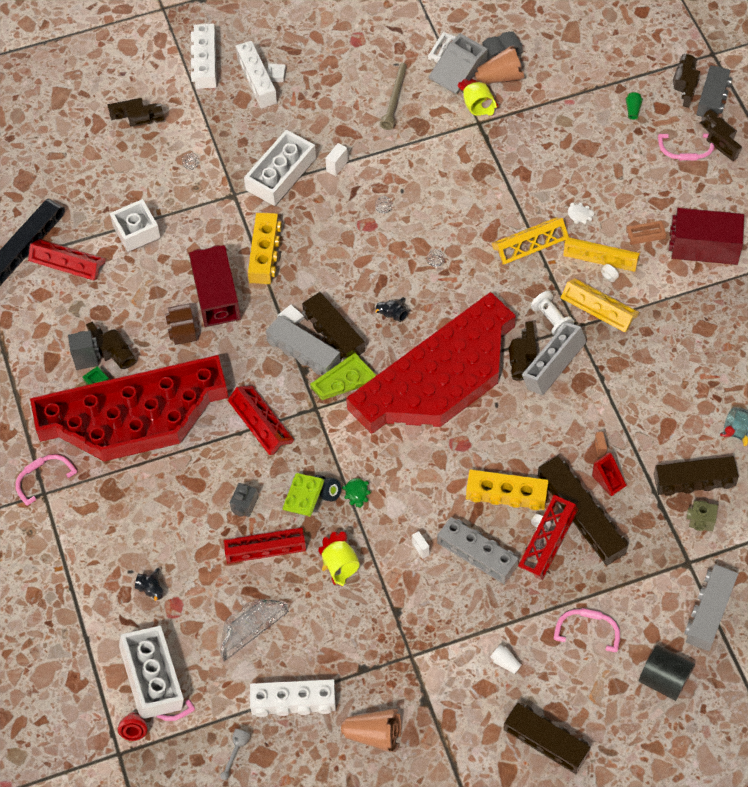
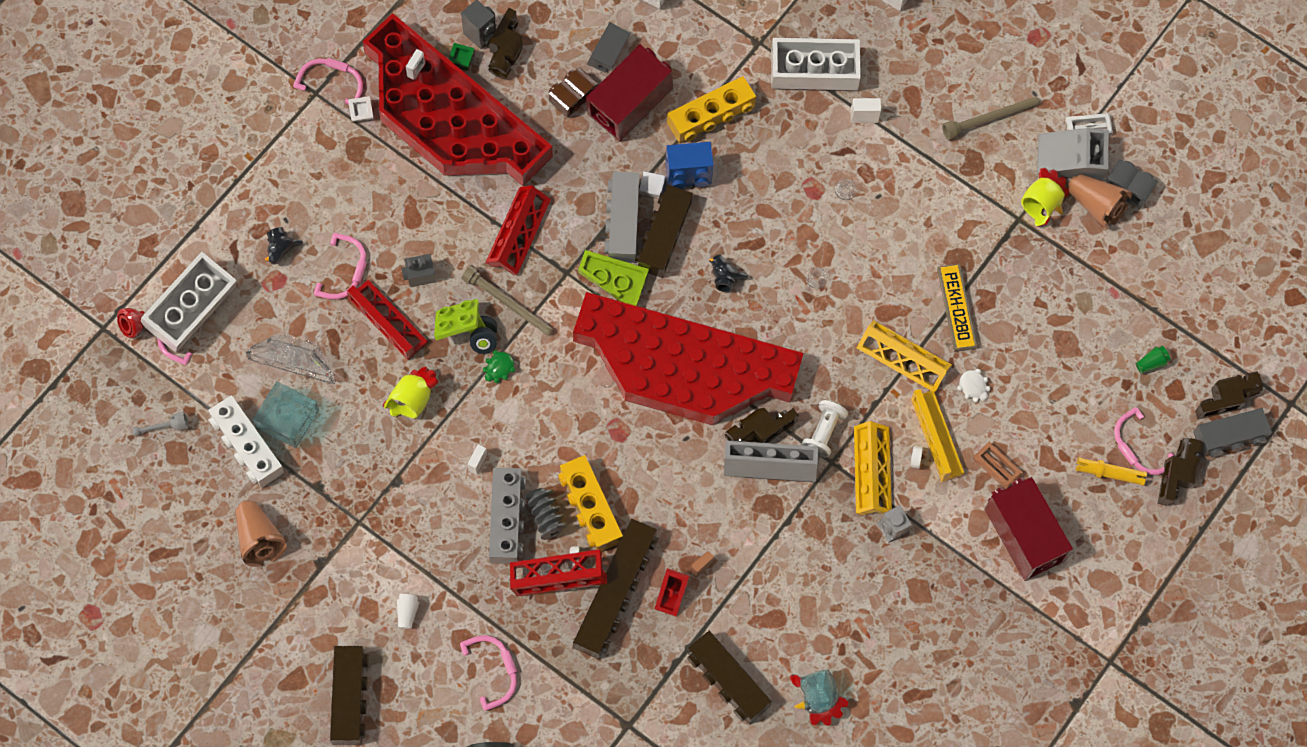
camera: 50 degrees right, 10 degrees up
olive brick [686,501,718,532] -> none
none -> clear light blue container [253,381,319,448]
none -> bright pink piece [314,233,367,300]
none -> white tile [348,96,374,122]
none -> white tile [406,49,425,80]
none -> dark tan piece [461,265,553,336]
none -> dark grey piece [525,488,567,540]
none -> dark grey hinge [587,22,630,73]
none -> blue brick [665,142,714,189]
none -> light grey brick [877,505,912,543]
none -> tile [937,264,977,352]
none -> yellow pin [1075,457,1147,486]

